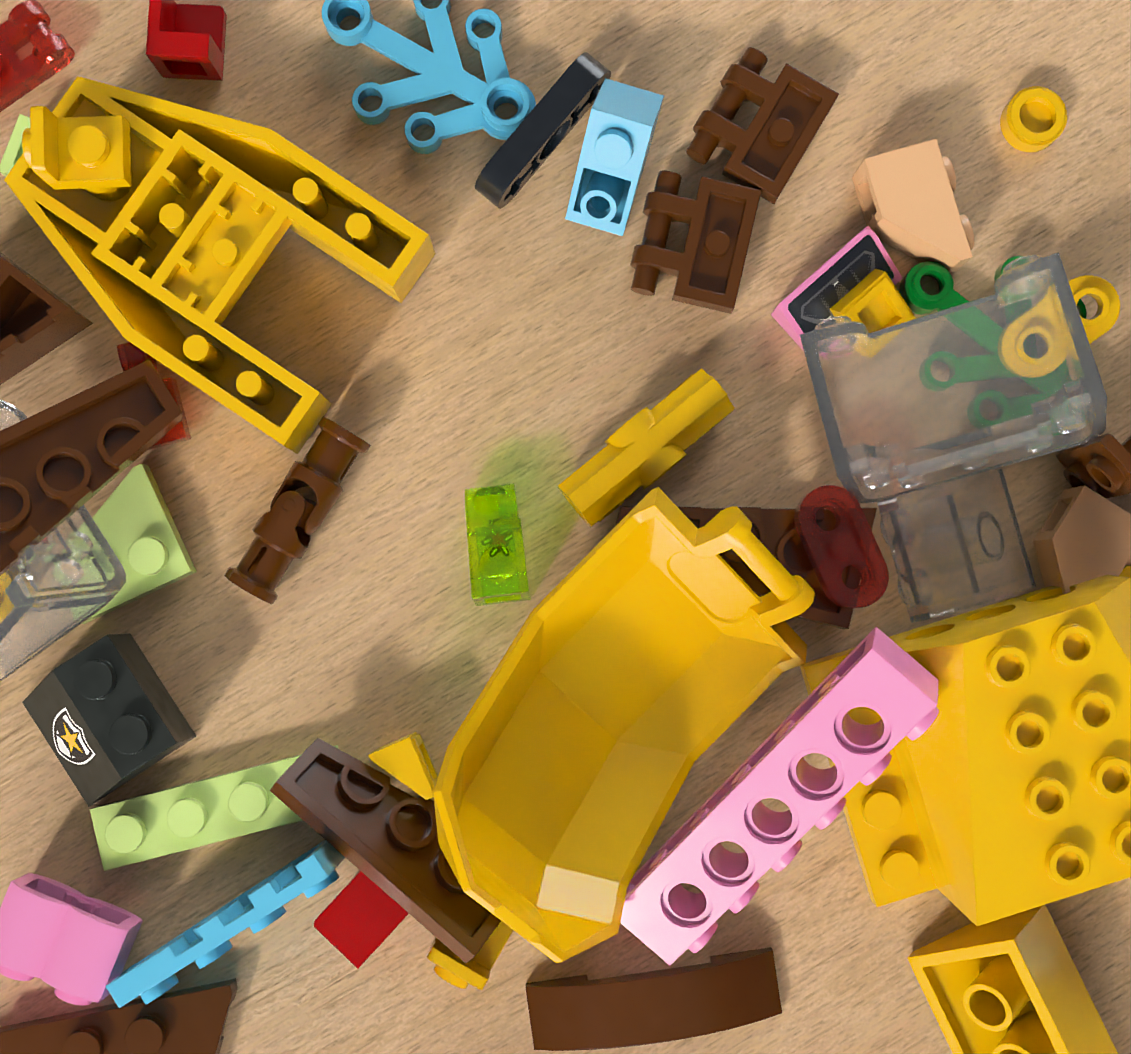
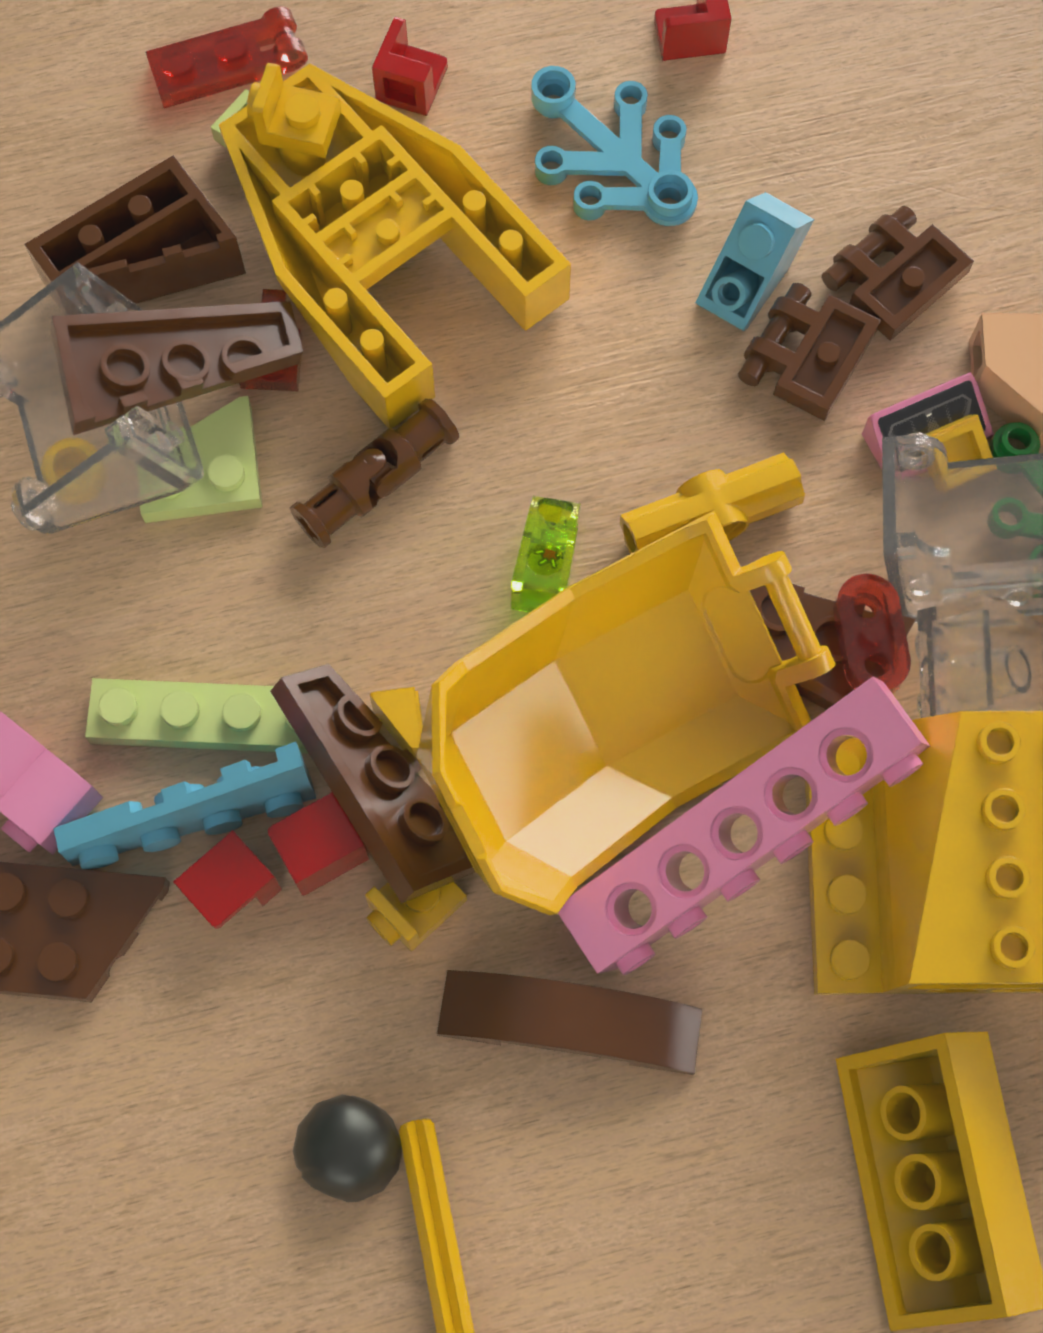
camera: 20 degrees right, 15 degrees down
pearl dark grey slope [22,633,196,807] -> none
black beam [475,52,611,209] -> none
none -> red panel [173,830,282,929]

